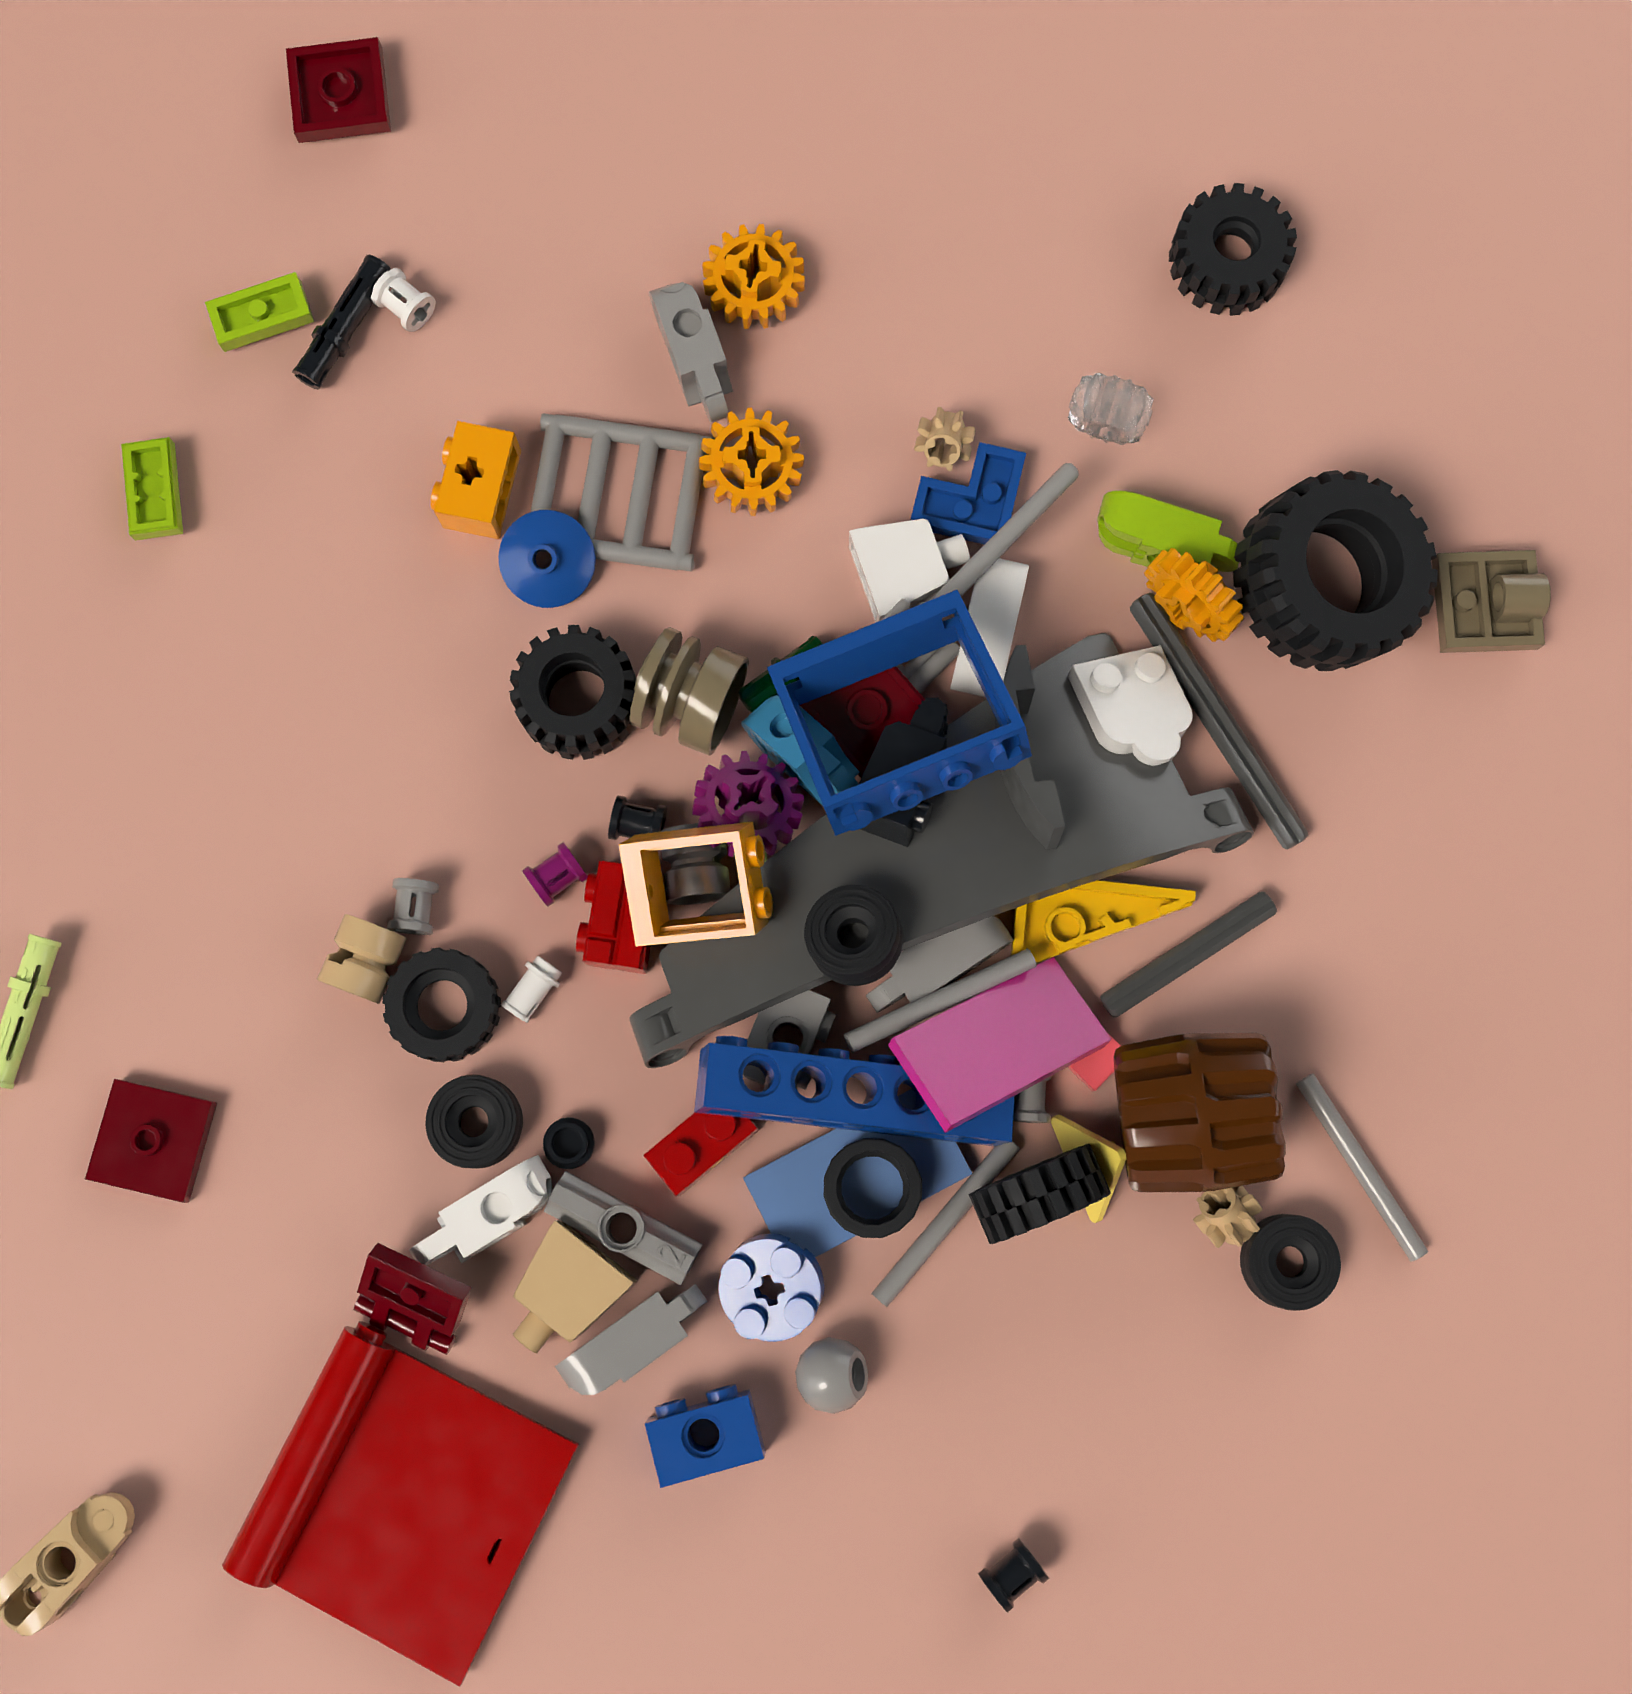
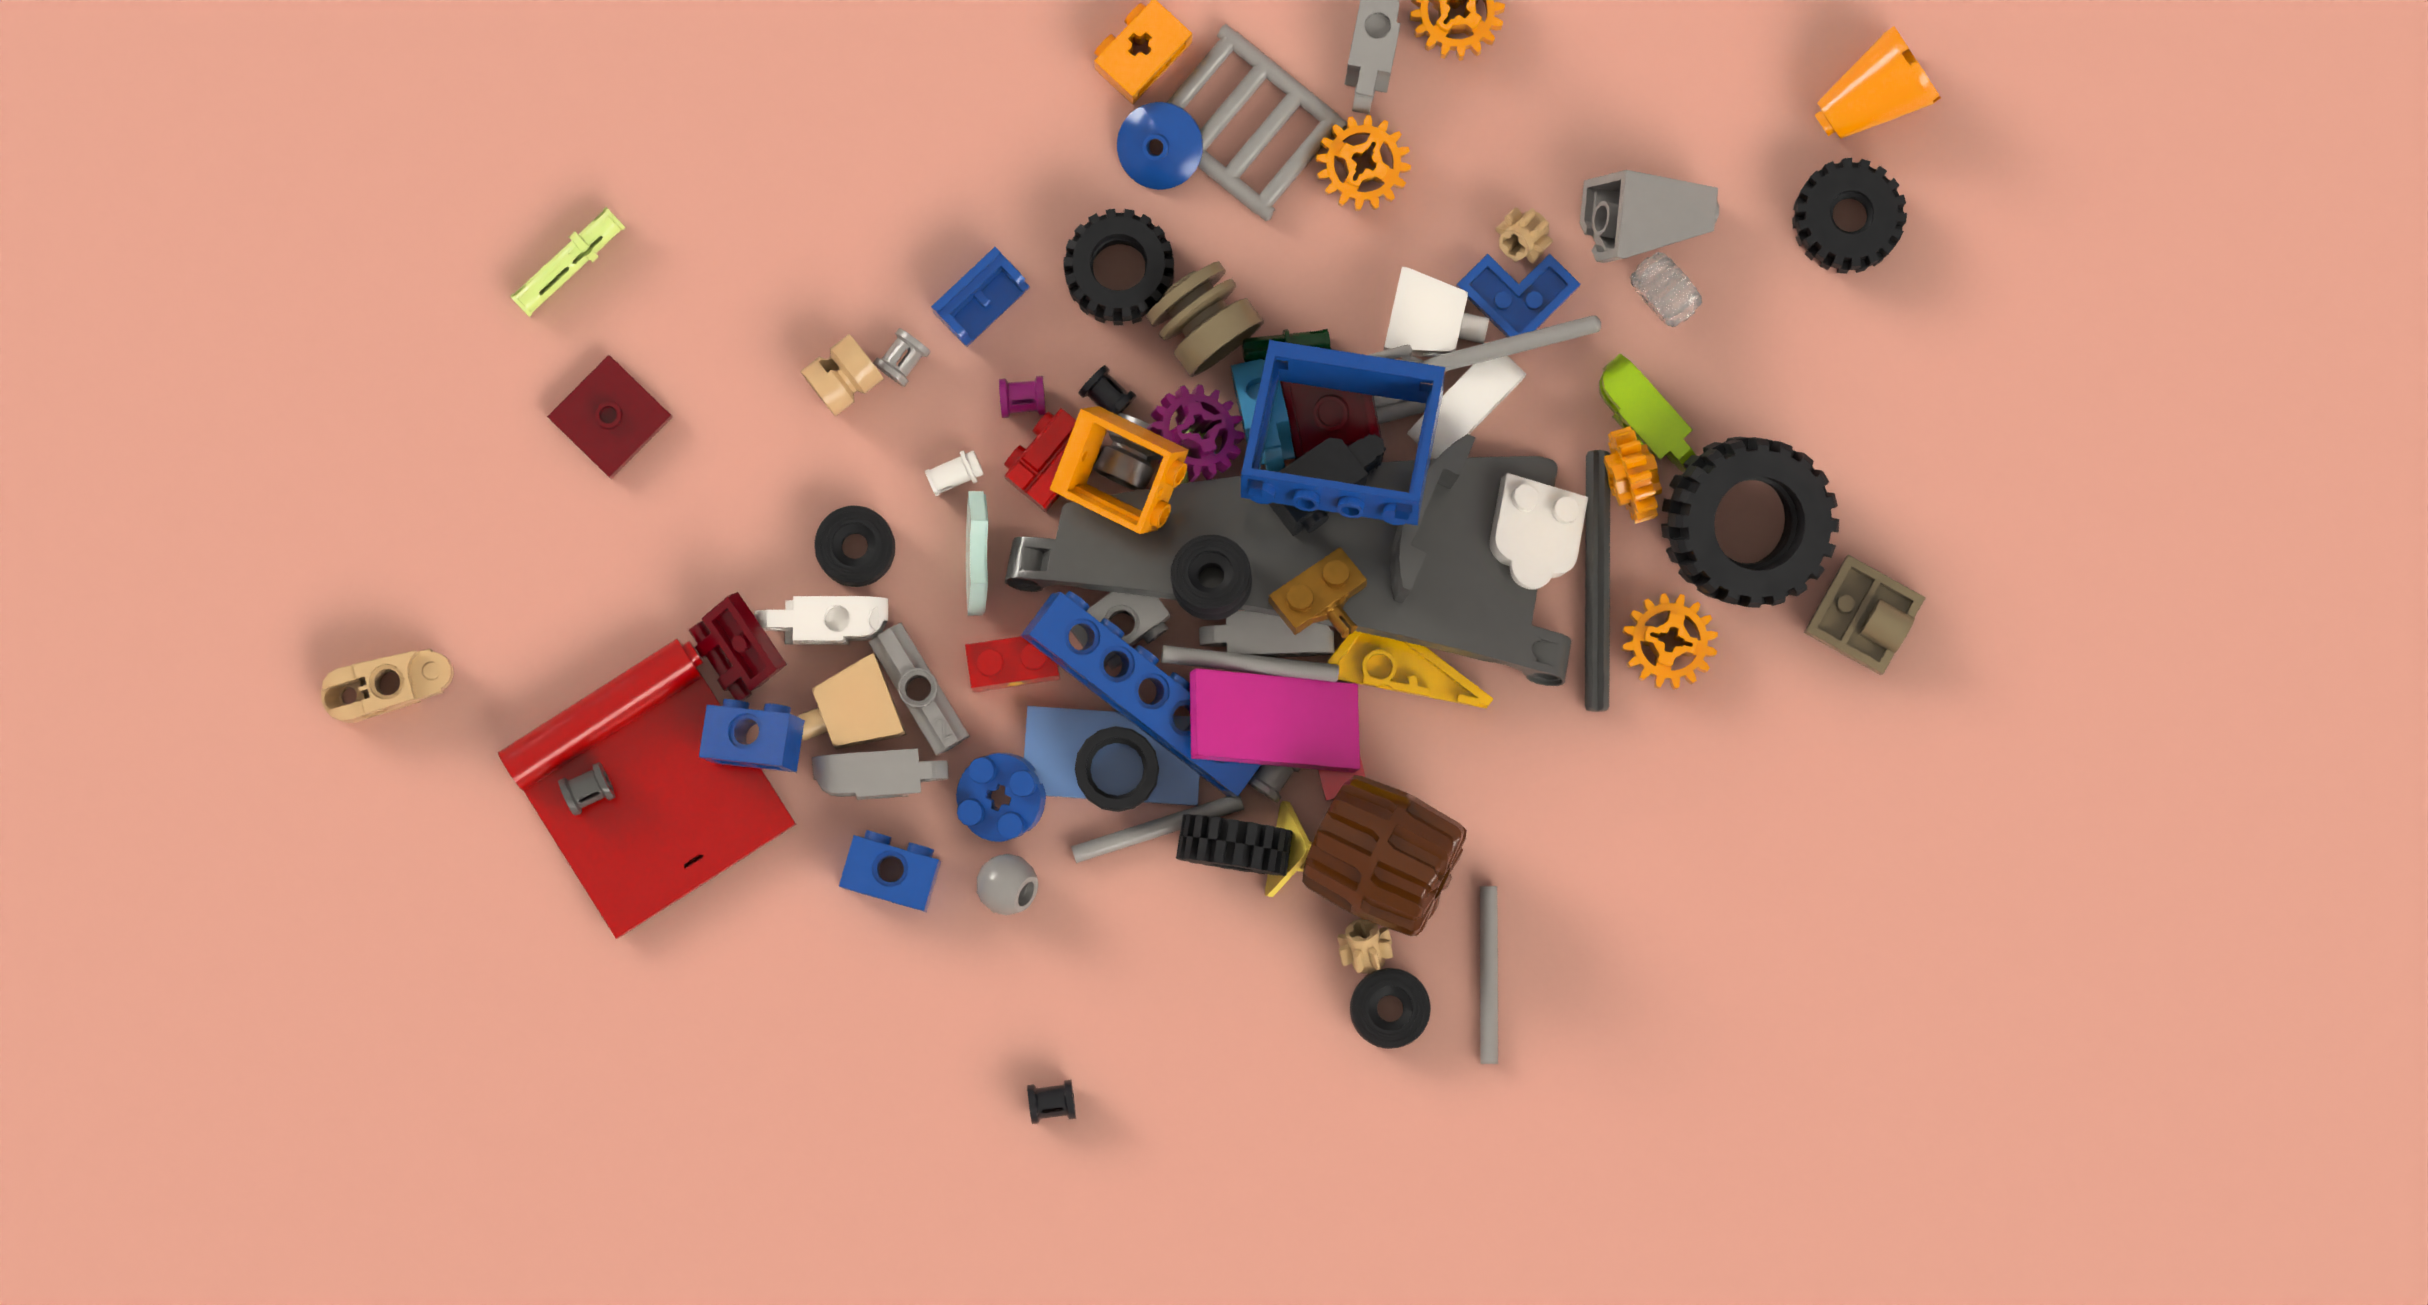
camera: 30 degrees right, 5 degrees up
black tyre [382,948,501,1063] -> none
black plate [543,1118,595,1169] -> none
dark grey axle [1100,892,1277,1017] -> none
none -> dark grey bush [558,762,616,816]
none -> blue brick [699,699,805,773]
none -> blue hinge [931,247,1030,348]
none -> light aqua tile [966,491,988,616]
none -> pearl gold plate [1268,547,1367,638]
none -> light grey slope [1580,170,1719,263]
none -> light orange gear [1621,593,1718,690]
none -> light orange cone [1815,26,1941,139]

